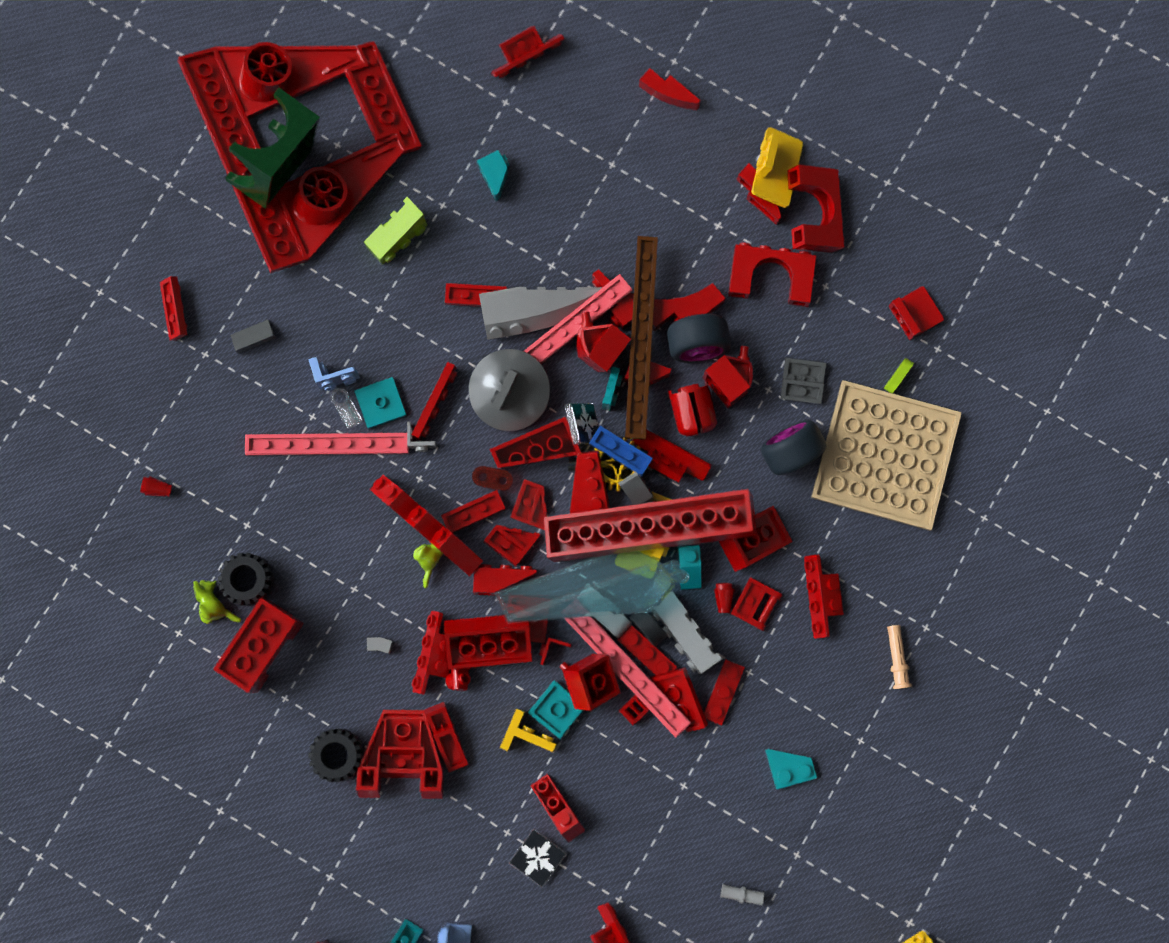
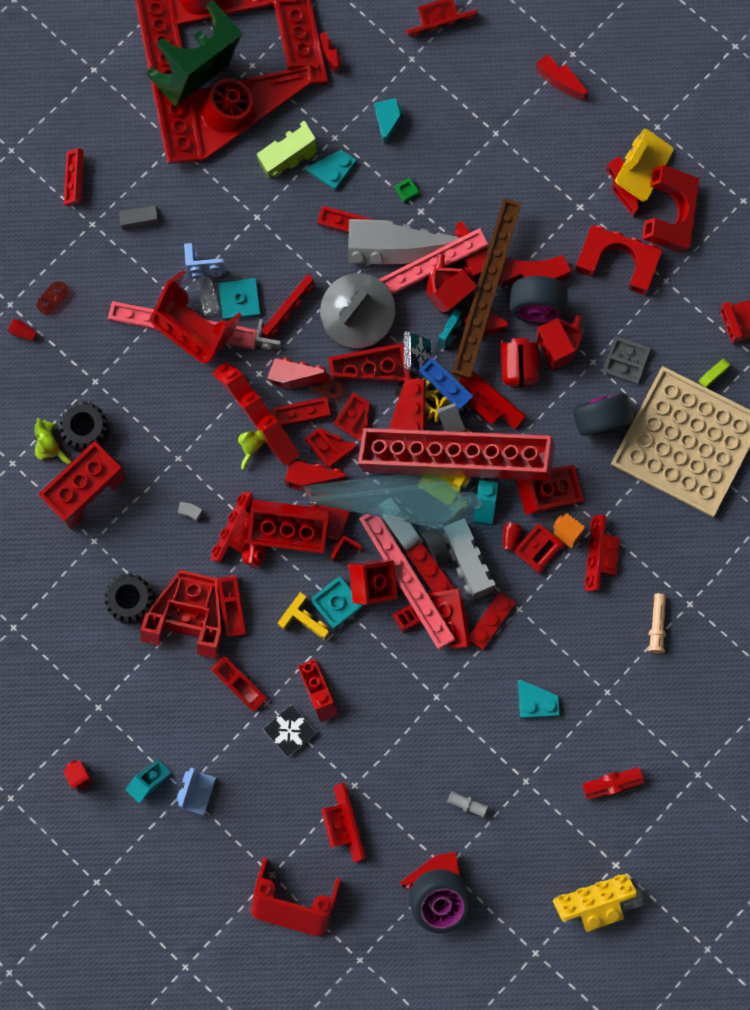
camera: 15 degrees right, 5 degrees down
none -> clear red plate [36,281,69,315]
none -> red windscreen [150,270,242,363]
none -> red slope [210,655,267,712]
none -> slope [267,358,331,389]
none -> teal wing [306,150,356,191]
none -> red slope [320,33,342,74]
none -> green tile [394,177,420,203]
none -> orange brick [553,513,585,548]
none -> red piece [582,767,644,800]

